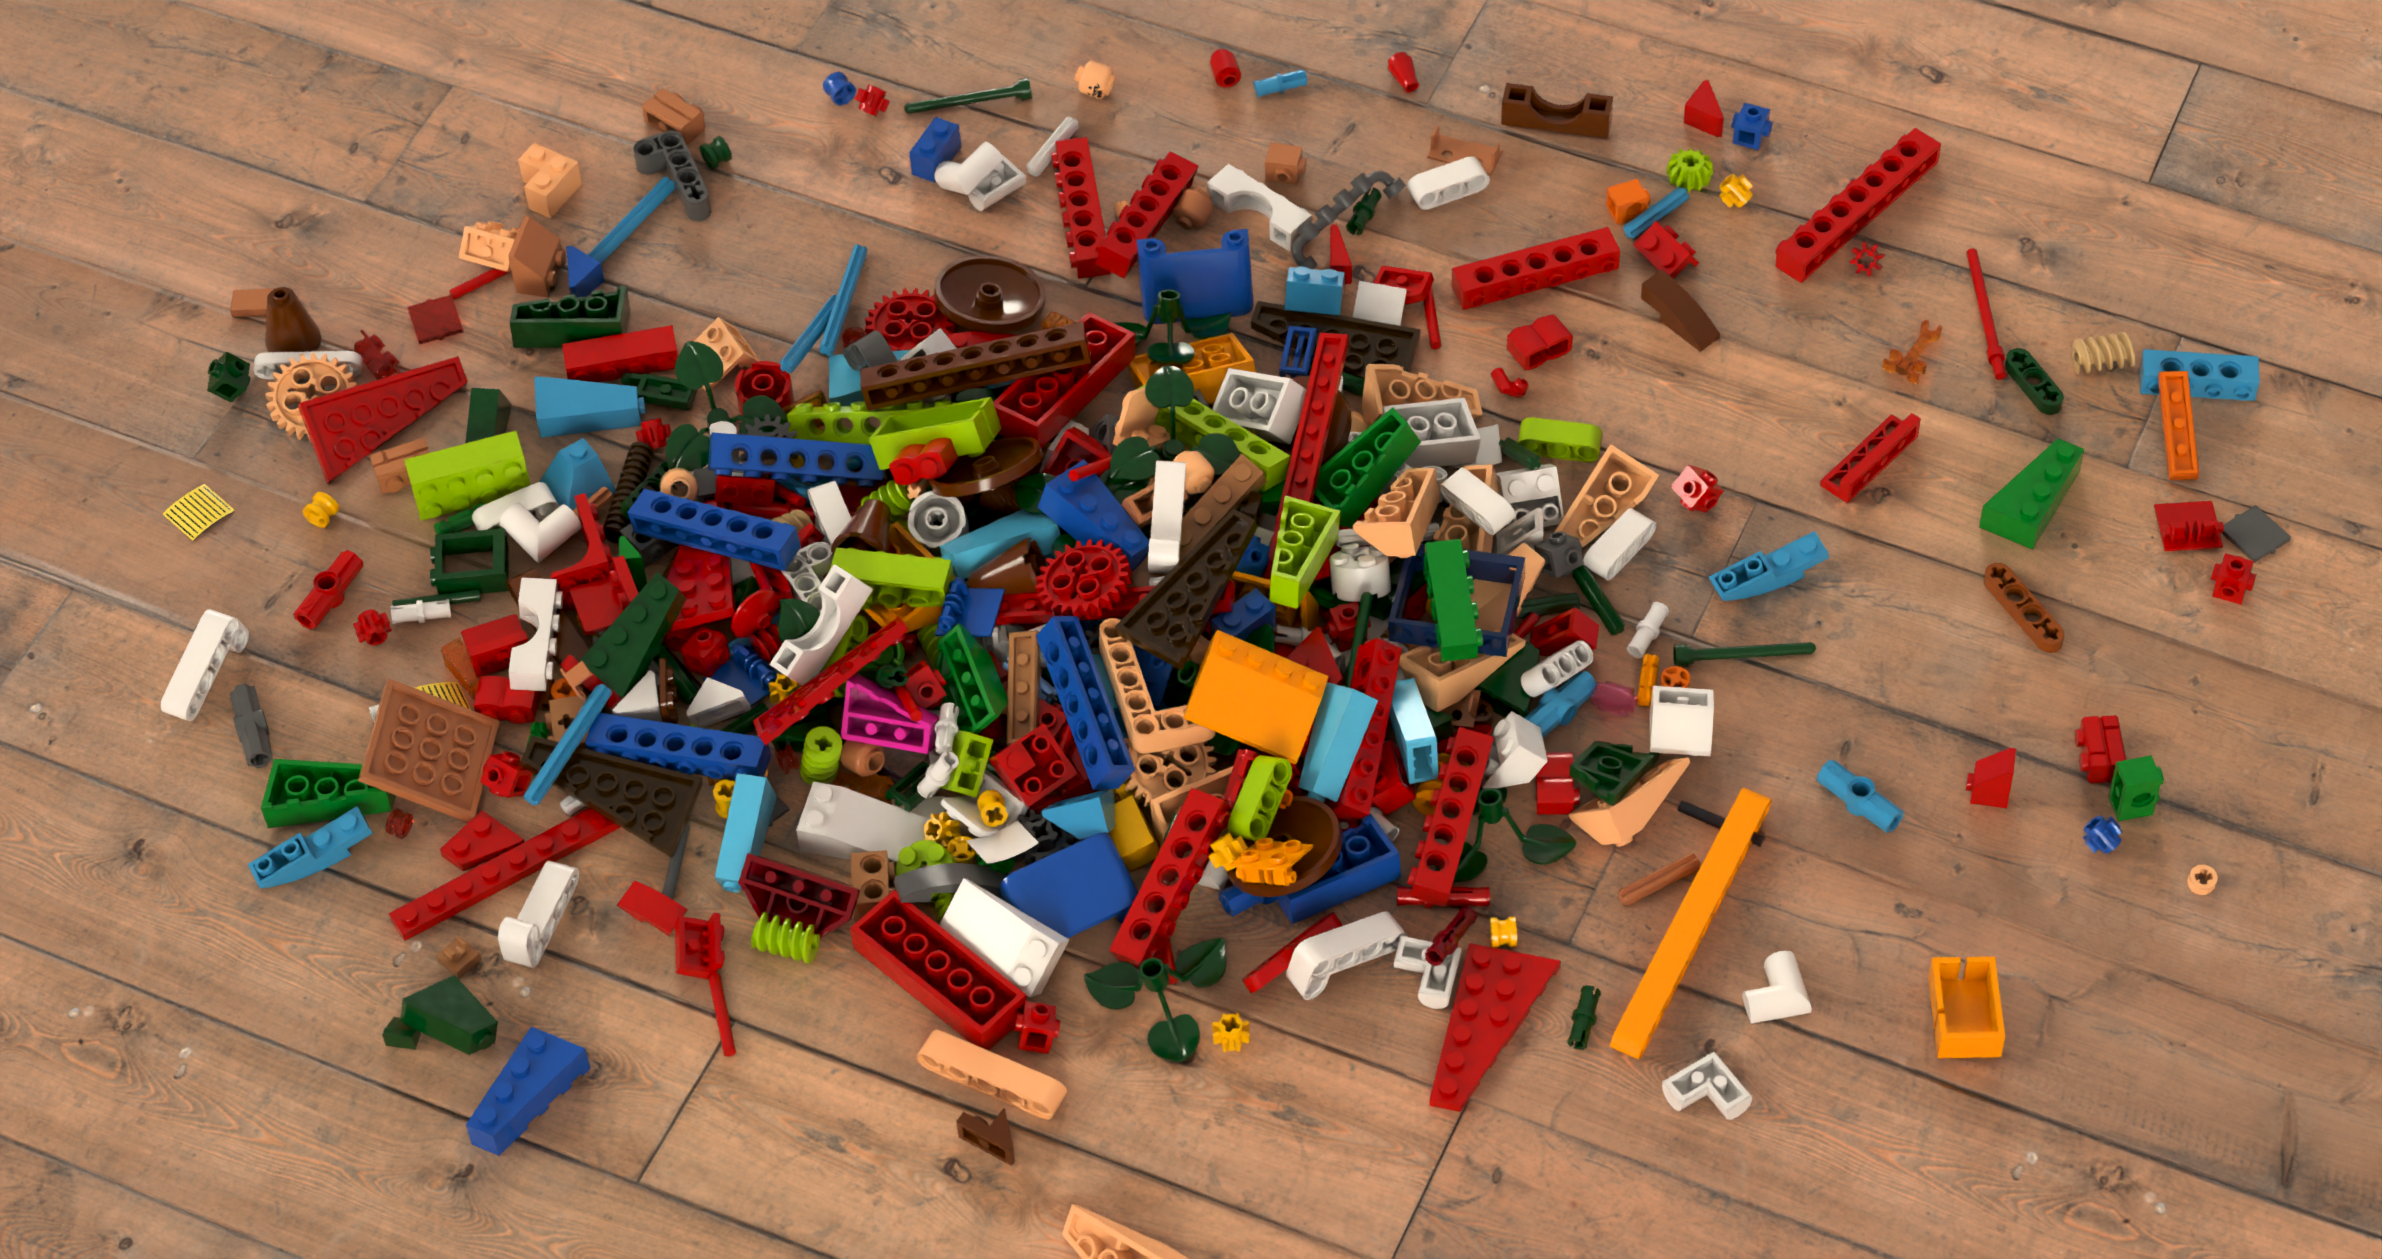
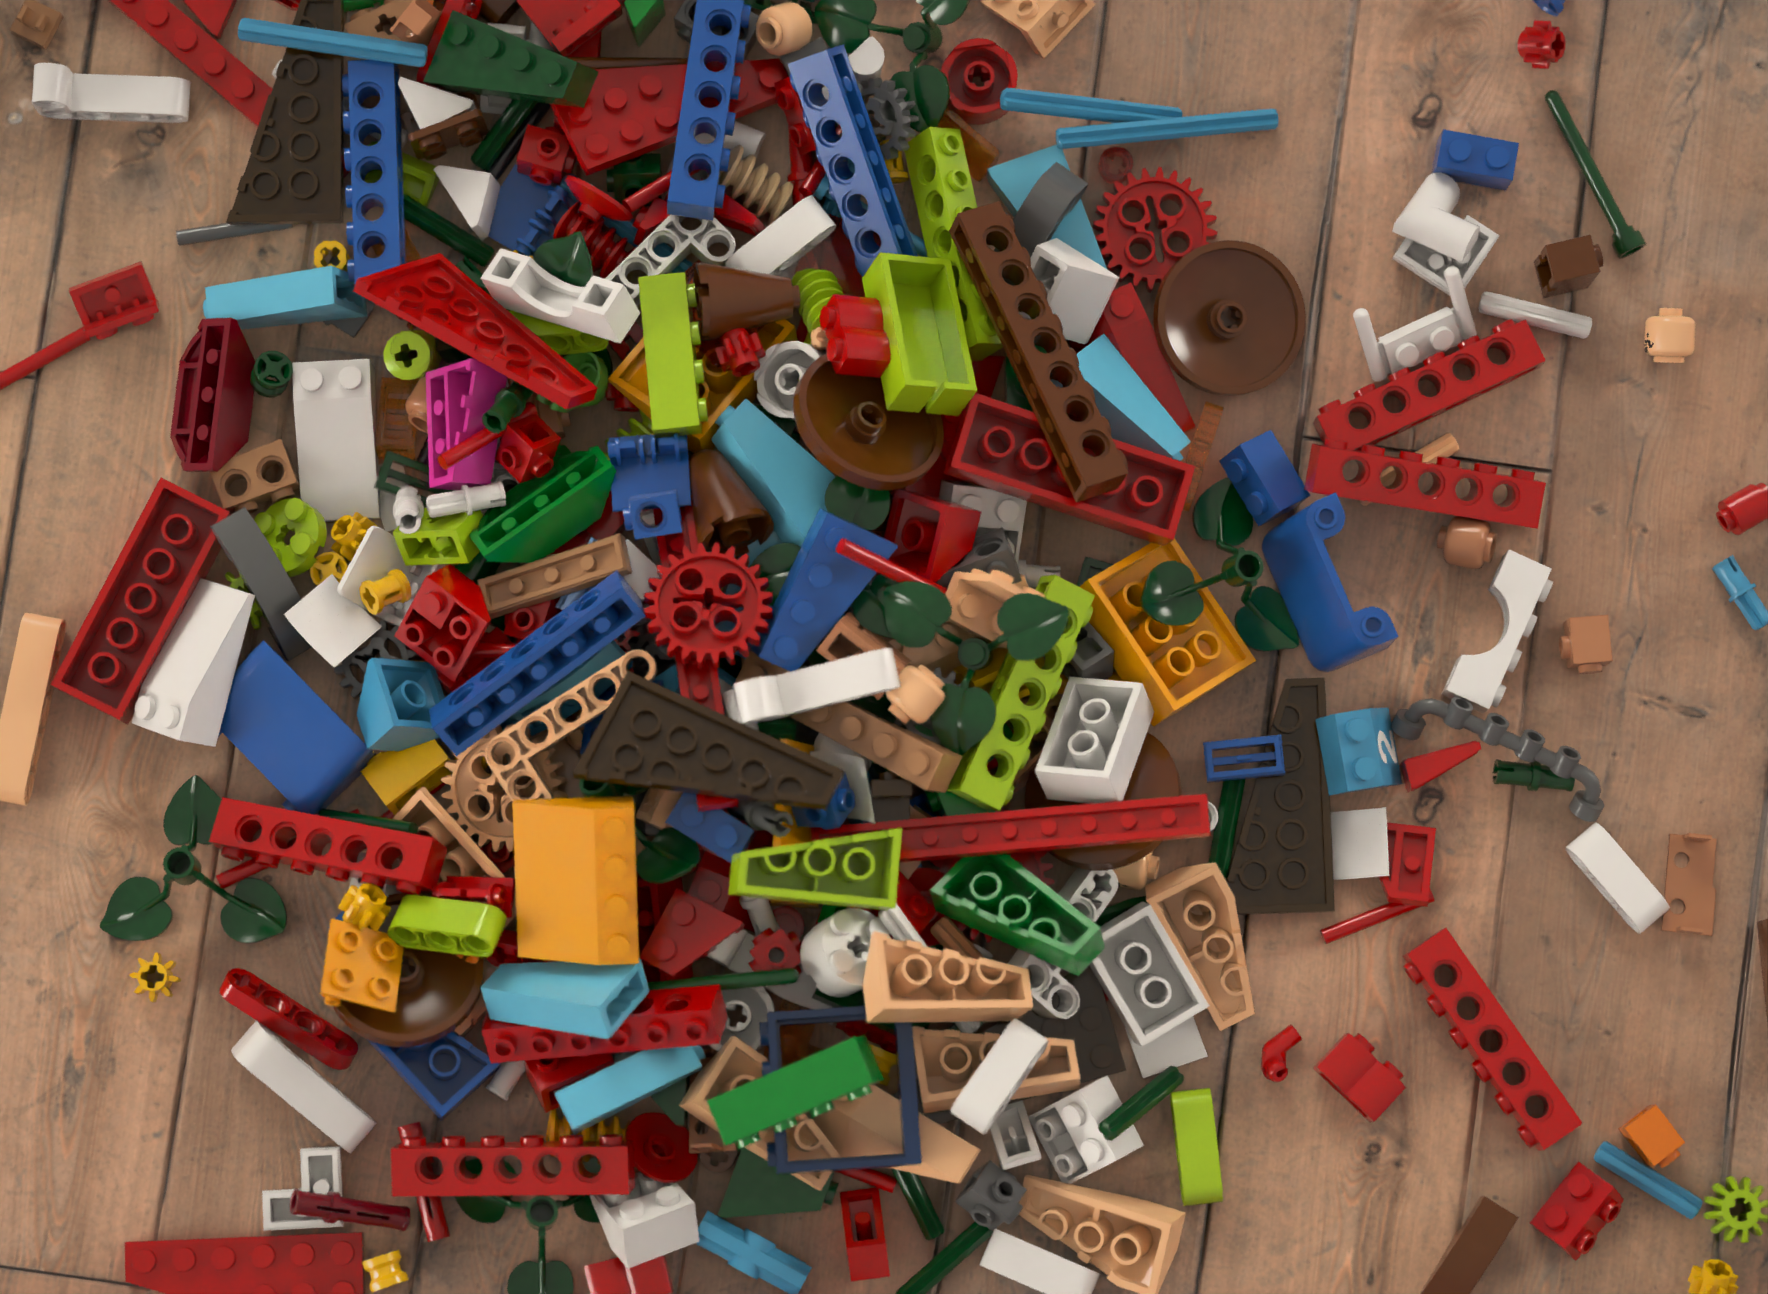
camera: 70 degrees right, 30 degrees up
red slope [617,880,688,936] -> none
lime piece [751,912,820,964] -> none
red brick [1013,1001,1060,1054] -> none
white beam [1521,640,1593,697] -> none
none -> dark green wheel [250,351,293,398]
none -> blue brick [623,489,683,540]
none -> red gear [714,328,766,377]
none -> dark grey pin [727,799,793,837]
none -> blue brick [1219,430,1311,526]
none -> white plate [1353,266,1477,381]
none -> reddish brown brick [1534,235,1603,298]

